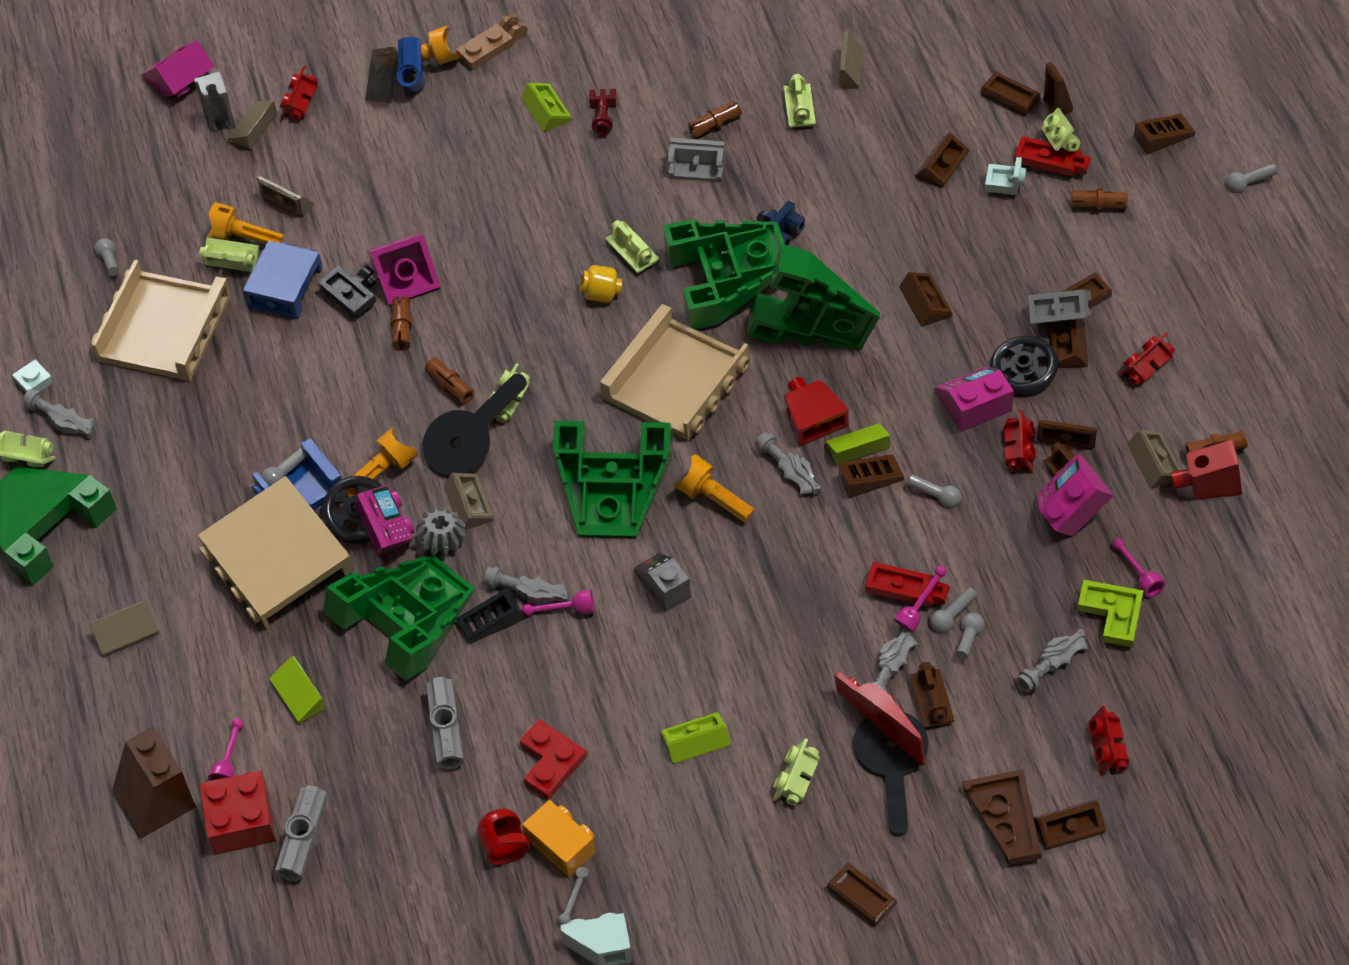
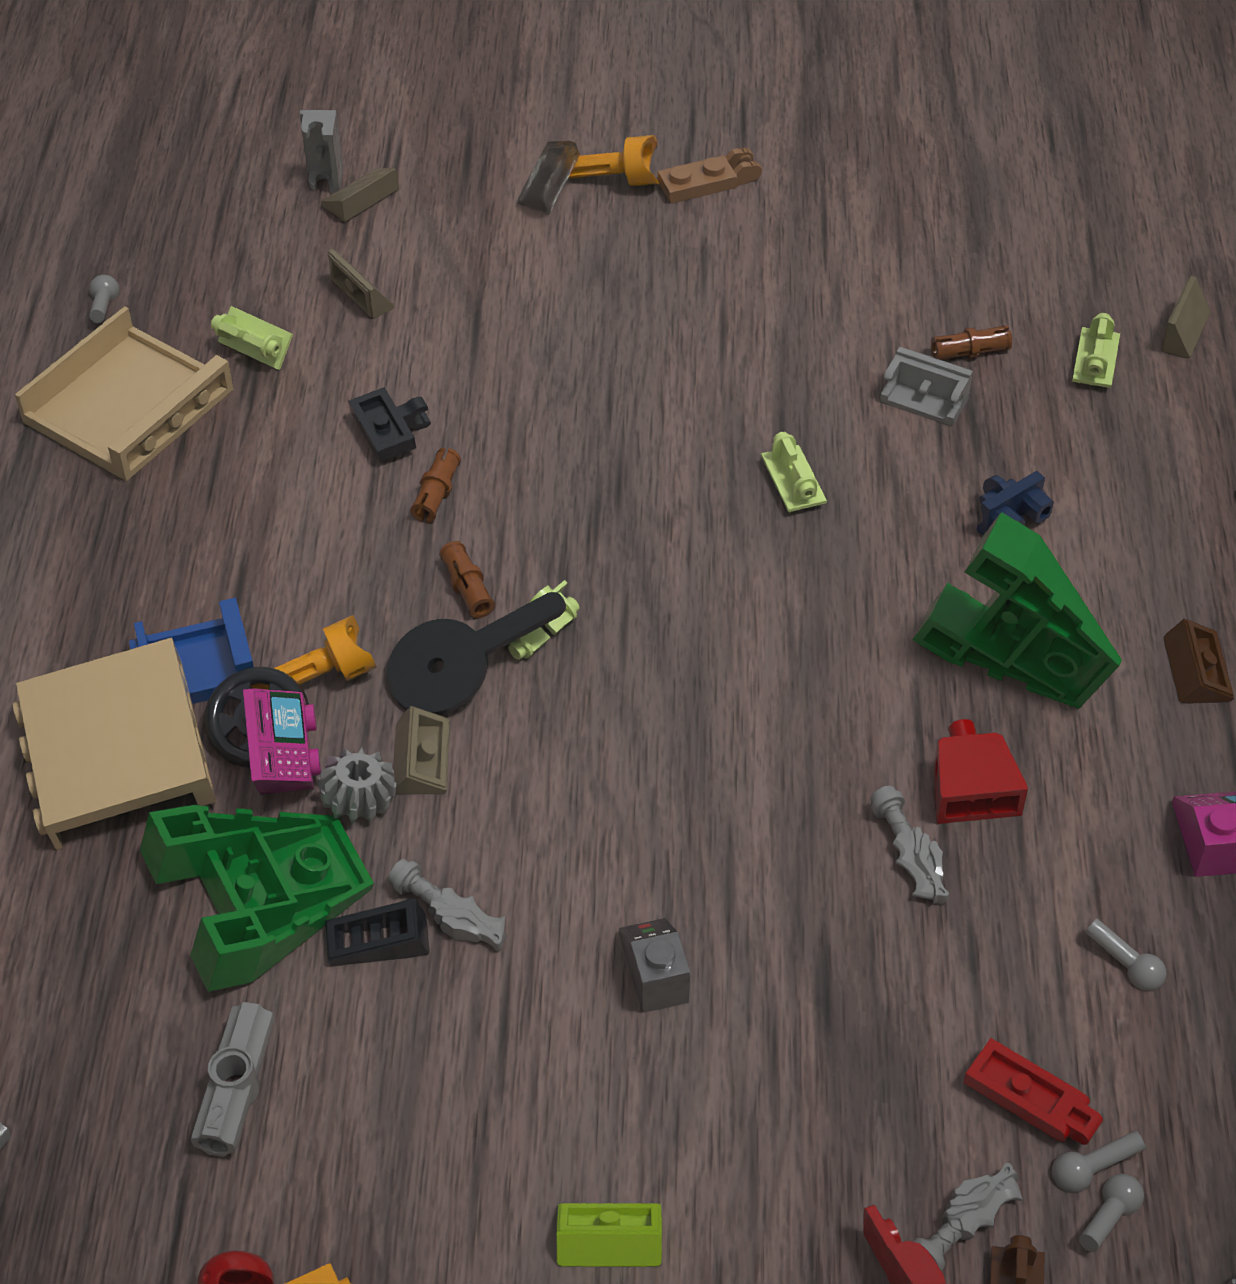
camera: 15 degrees right, 5 degrees down
dark pink slope [141,40,215,98] -> none
light orange piece [207,202,285,244] -> none
panel [243,240,323,319] -> none
light grey bar [261,448,307,487] -> none
lime slope [269,656,325,724] -> none
red hinge [279,66,318,121] -> none
dark pink slope [367,233,441,305] -> none
blue piece [396,37,425,93] -> none
red plate [519,719,588,800] -> none
lime slope [521,83,572,131] -> none
dark pink hinge [522,589,595,616] -> none
green wedge [553,421,673,537] -> none
yellow head [580,265,622,303] -> none
dark red hinge [589,89,617,136] -> none
tan panel [600,304,751,441] -> none
green wedge [663,219,785,330] -> none
light orange piece [673,454,755,523] -> none
lime slope [826,423,891,465] -> none
reddish brown slope [839,454,904,498] -> none
dark pink hinge [893,566,947,633] -> none

